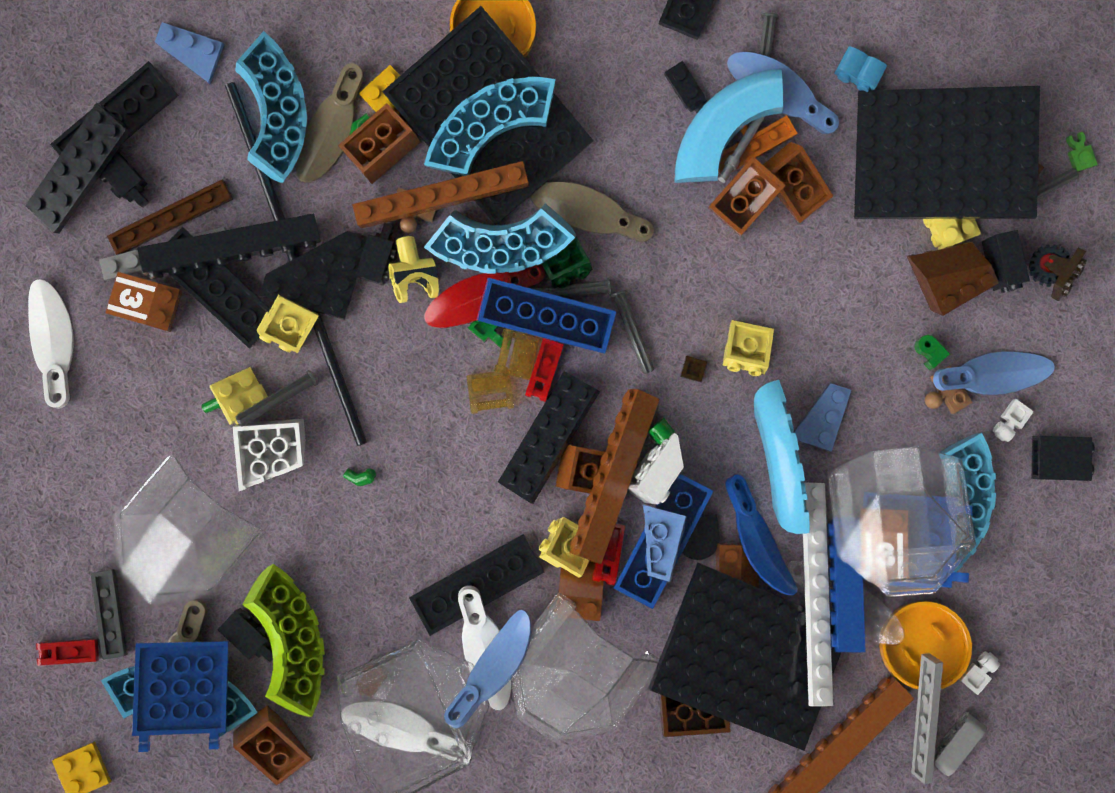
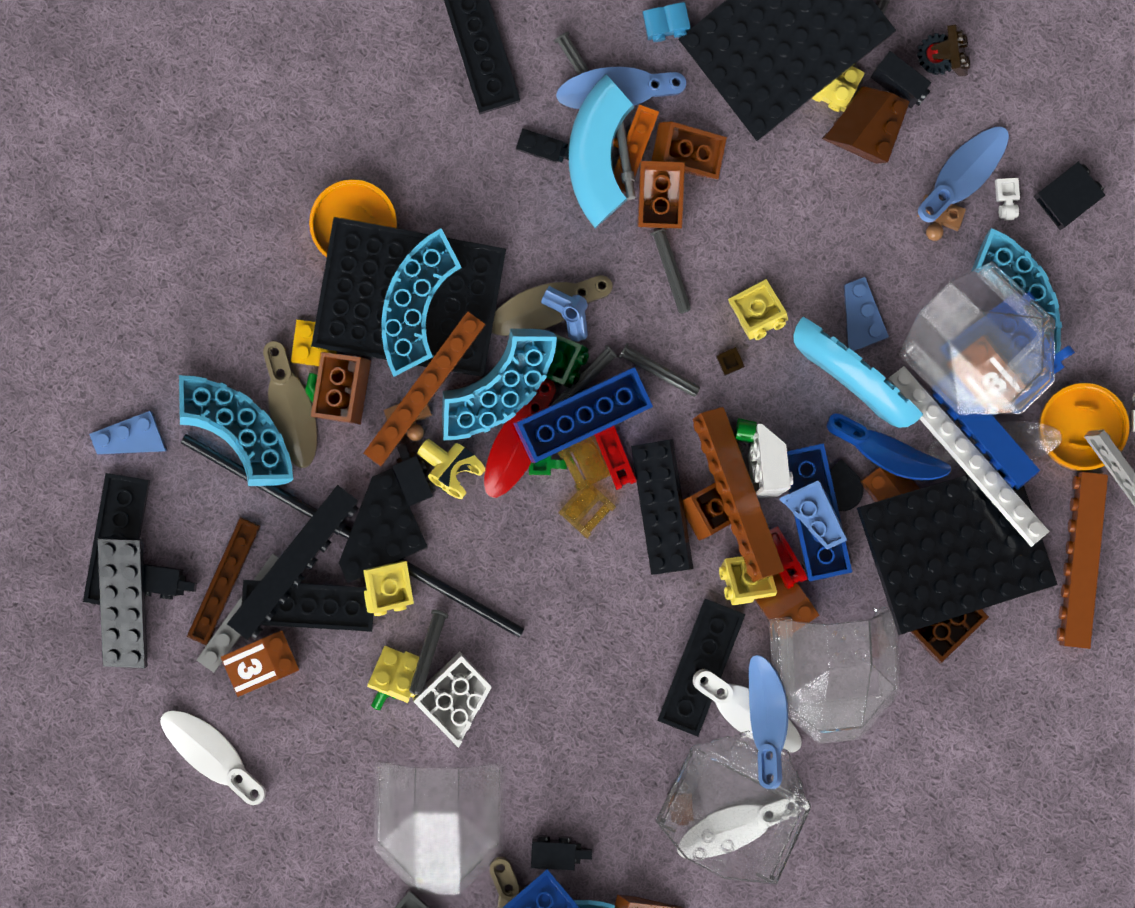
camera: 40 degrees left, 0 degrees up
lime brick [242,564,325,717] -> none
green arm [343,468,376,486] -> none
green leg [914,335,950,370] -> none
none -> medium blue piece [541,286,588,342]
none -> dark grey axle [650,228,691,314]

